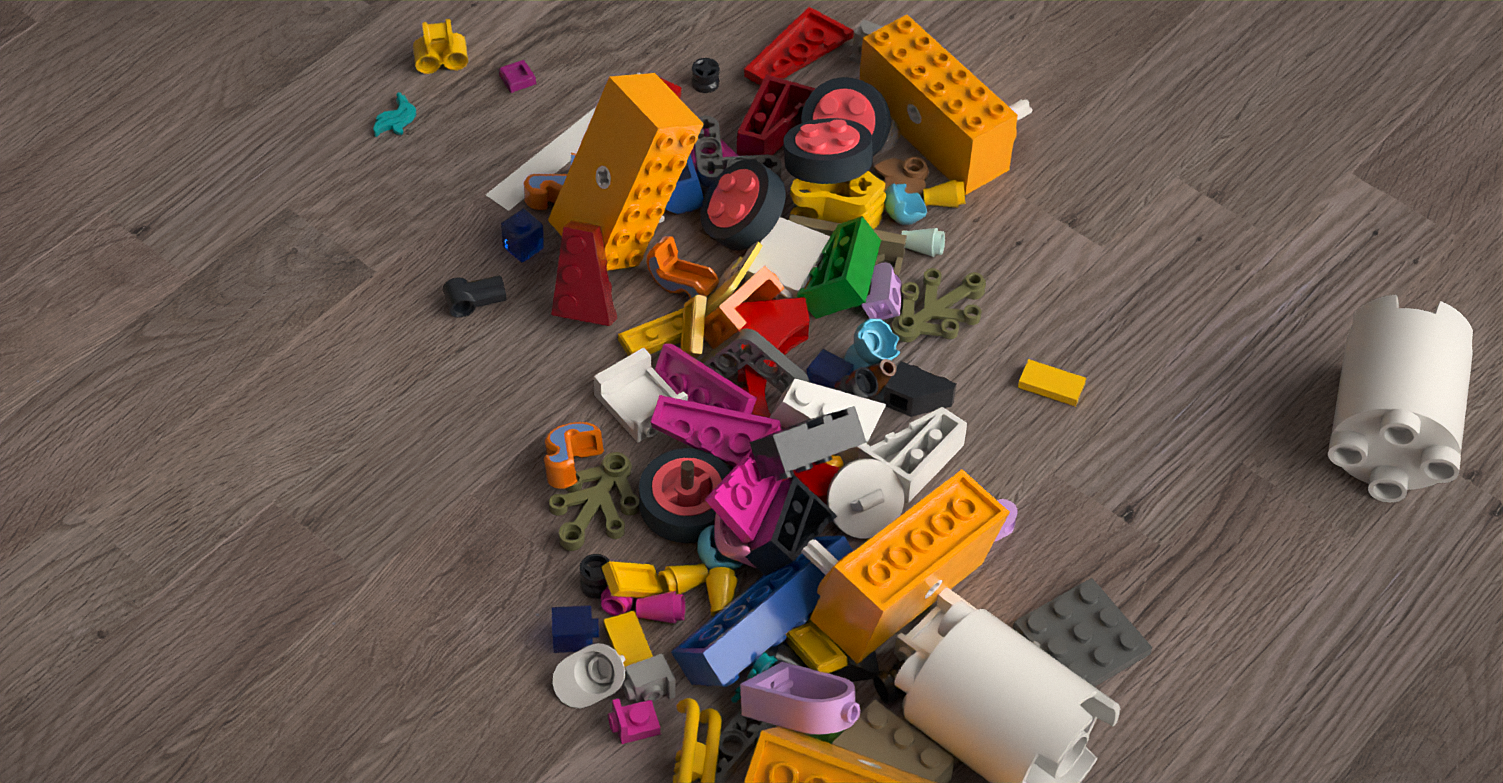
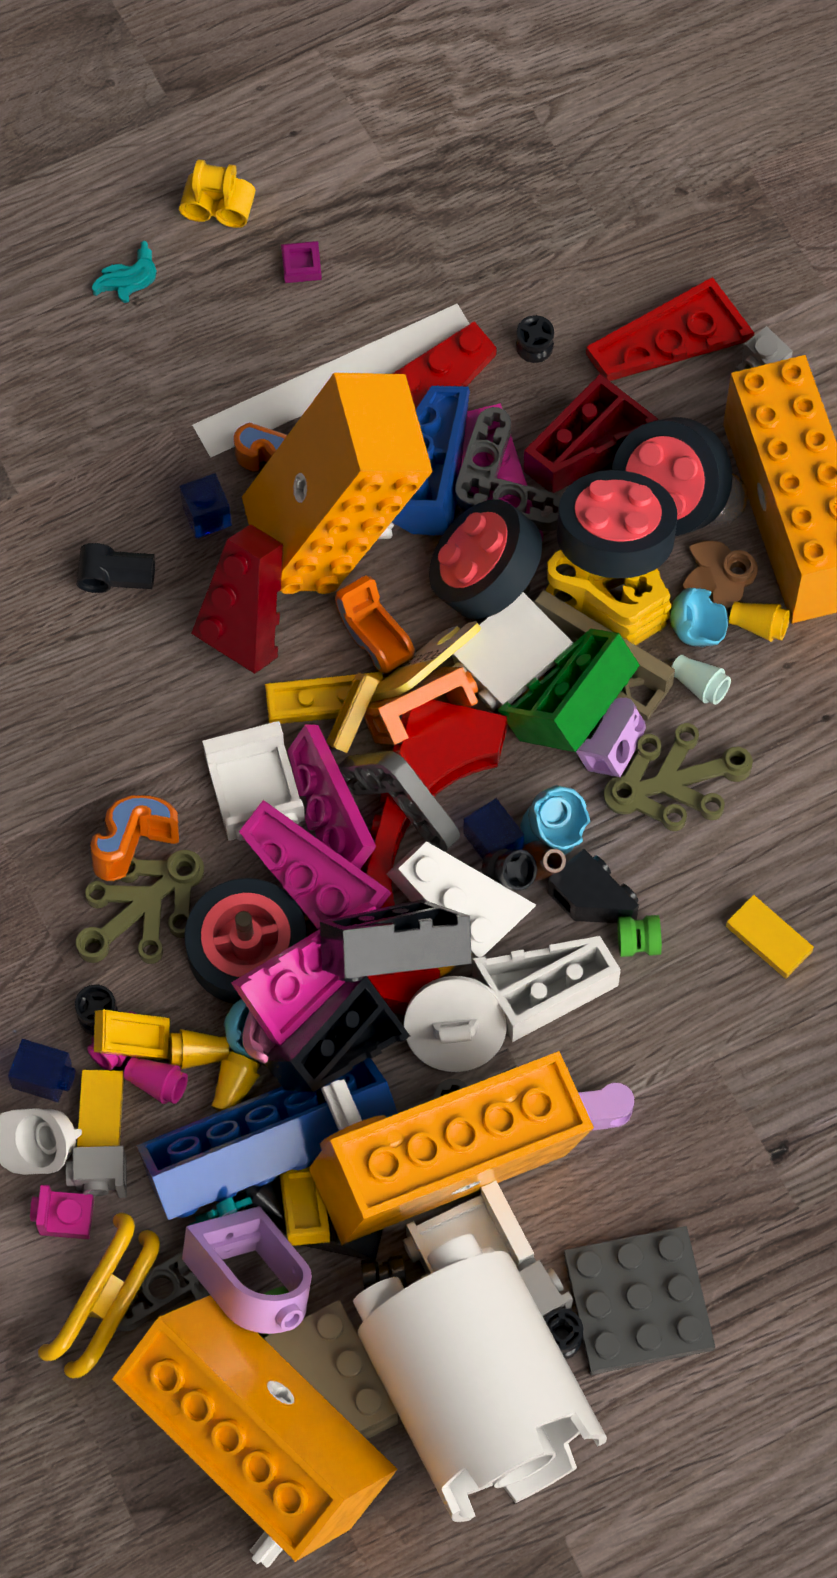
camera: 25 degrees right, 15 degrees up
none -> bright green wheel [617,915,662,957]

